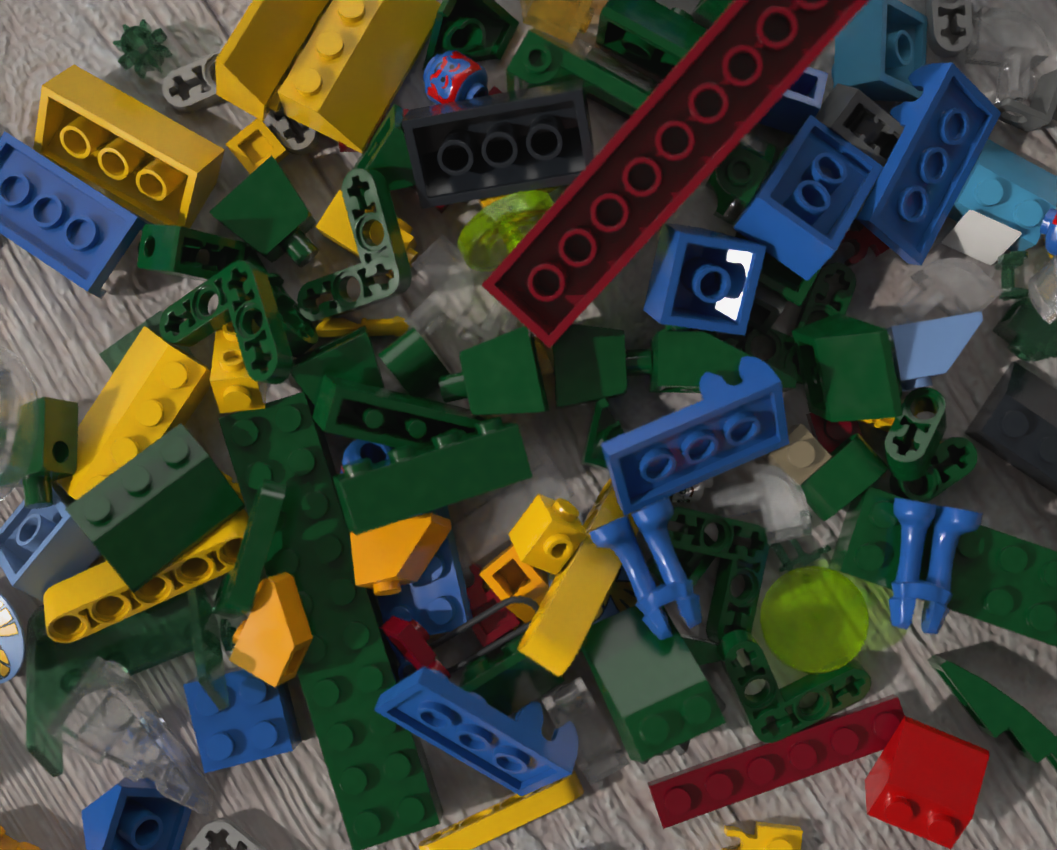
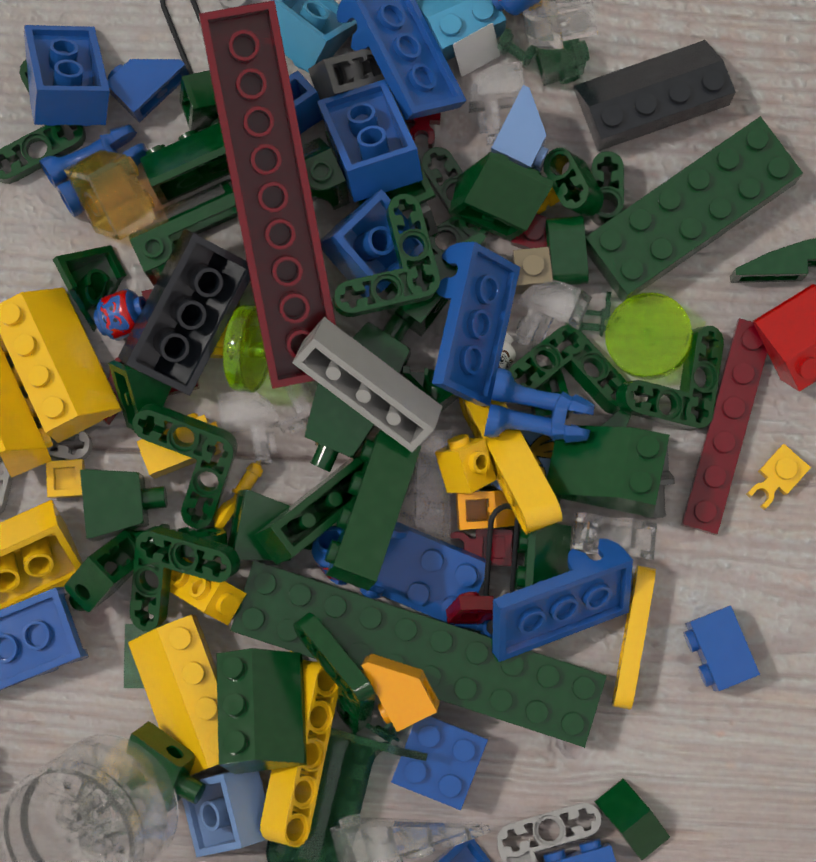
camera: 45 degrees left, 5 degrees down
light orange slope [350,513,452,596] -> none
dark green beam [378,327,450,399] -> none
blue piece [889,498,983,634] -> none
none -> light grey brick [292,317,443,452]
none -> dark green beam [333,194,440,317]

